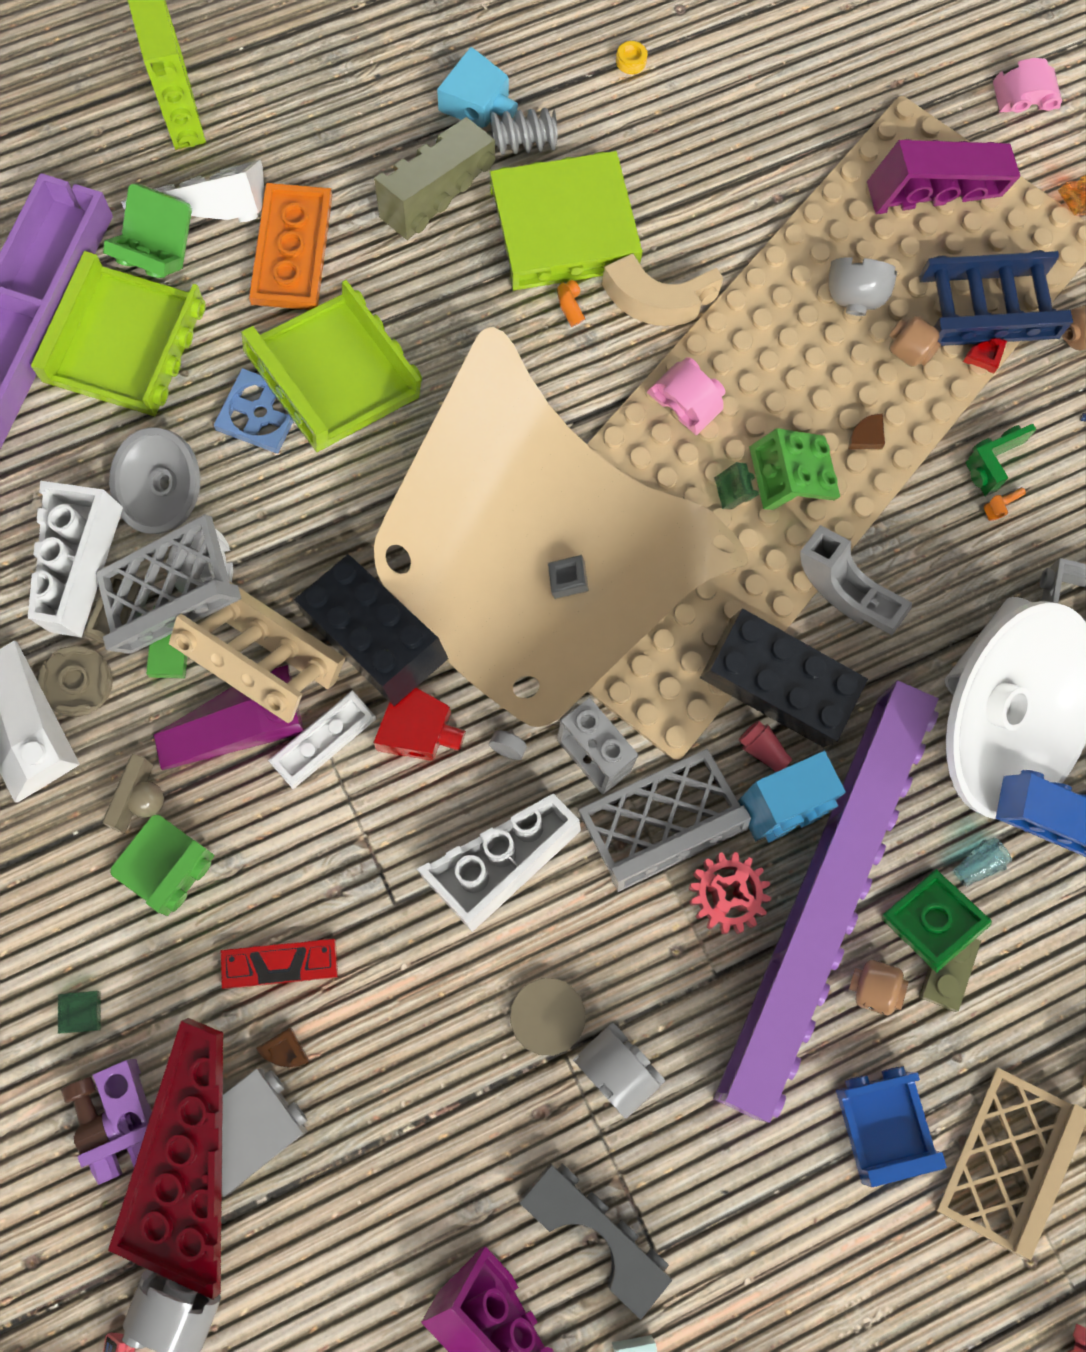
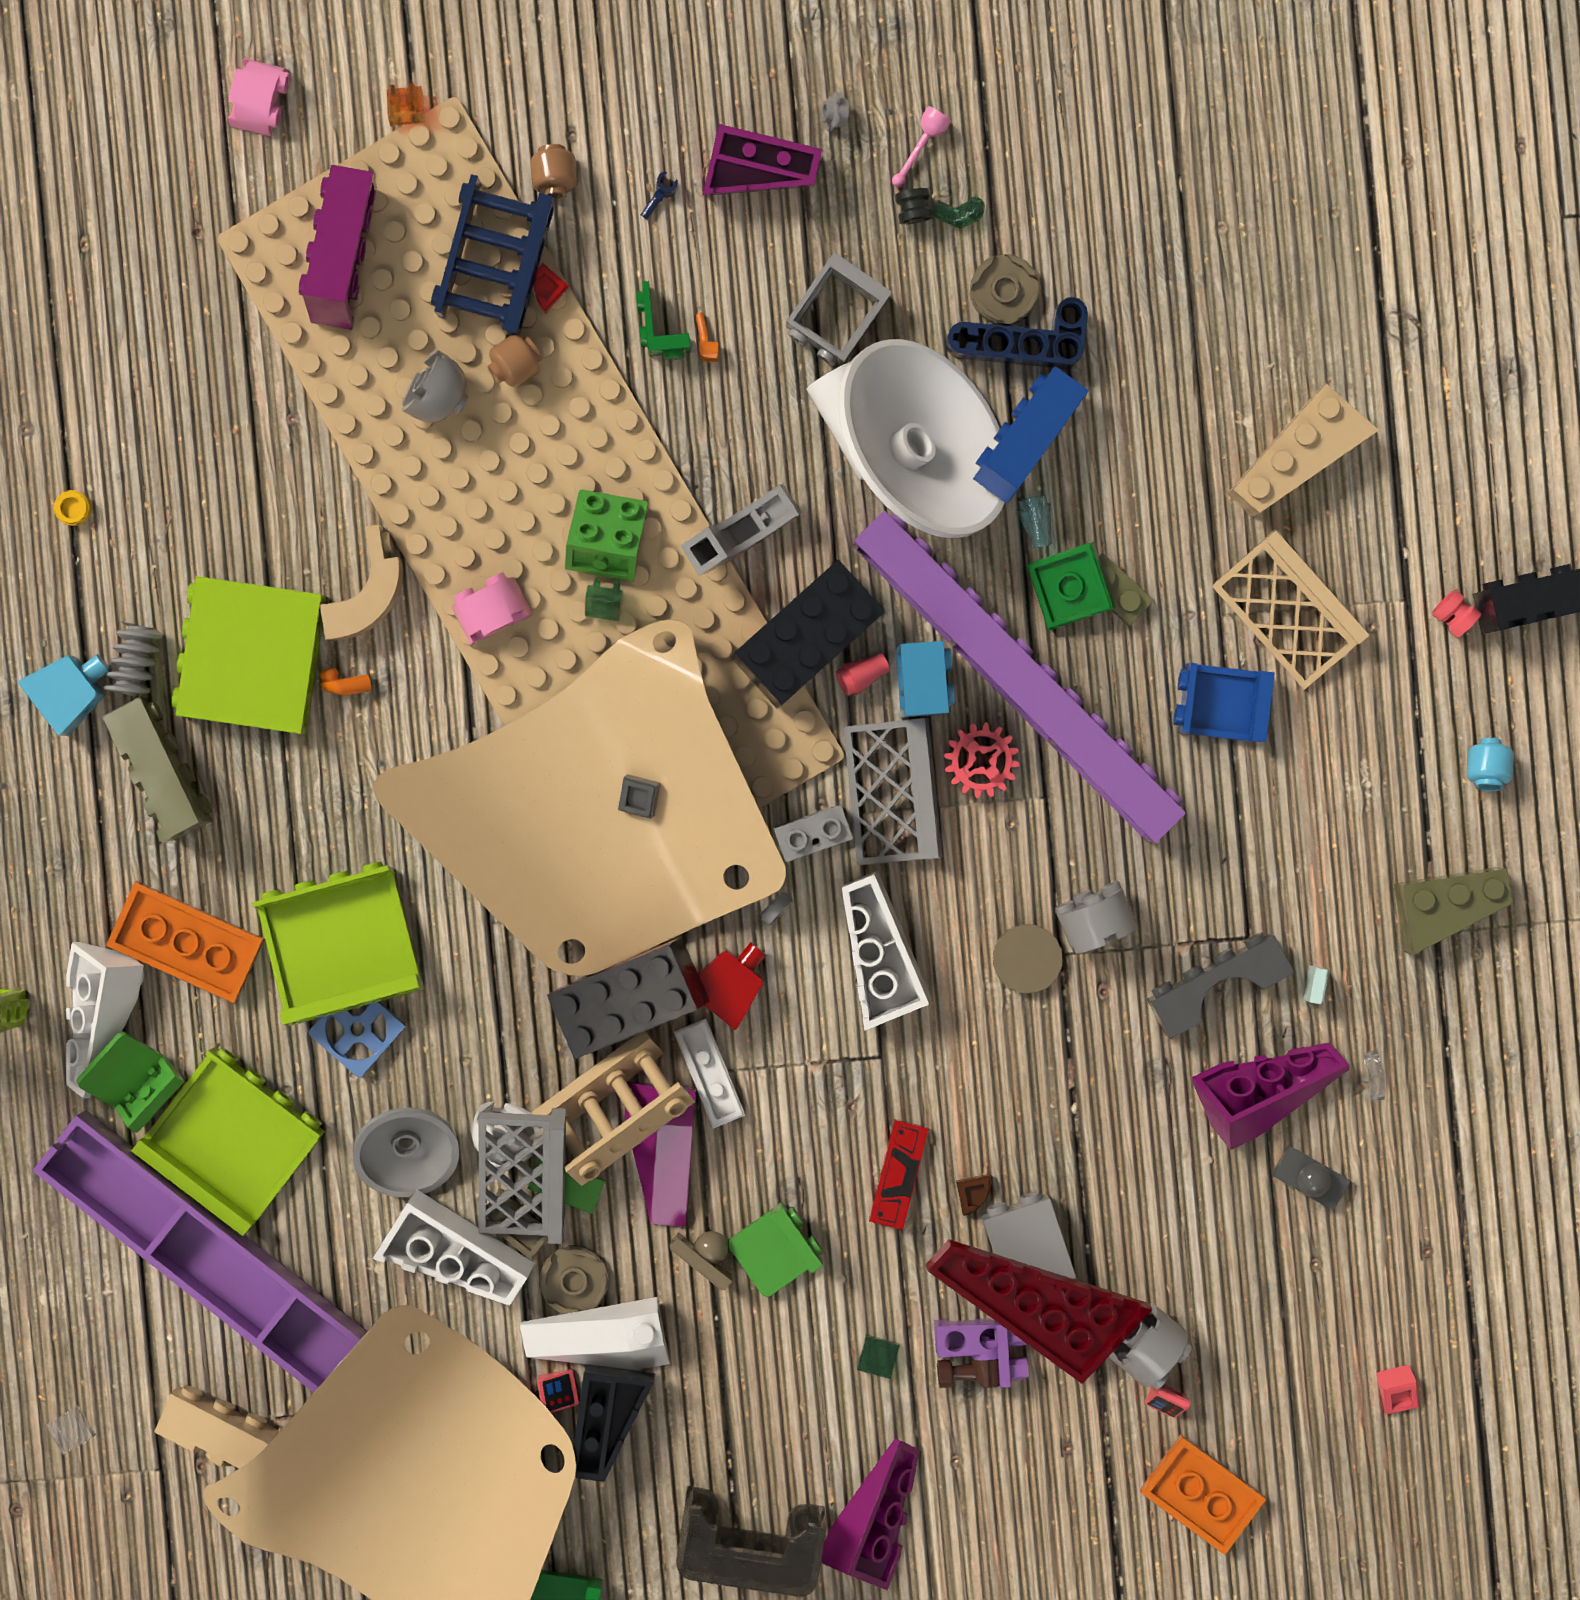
camera: 70 degrees left, 15 degrees up
reddish brown tile [848,413,885,450] -> none
medium nougat head [849,960,909,1015] -> none

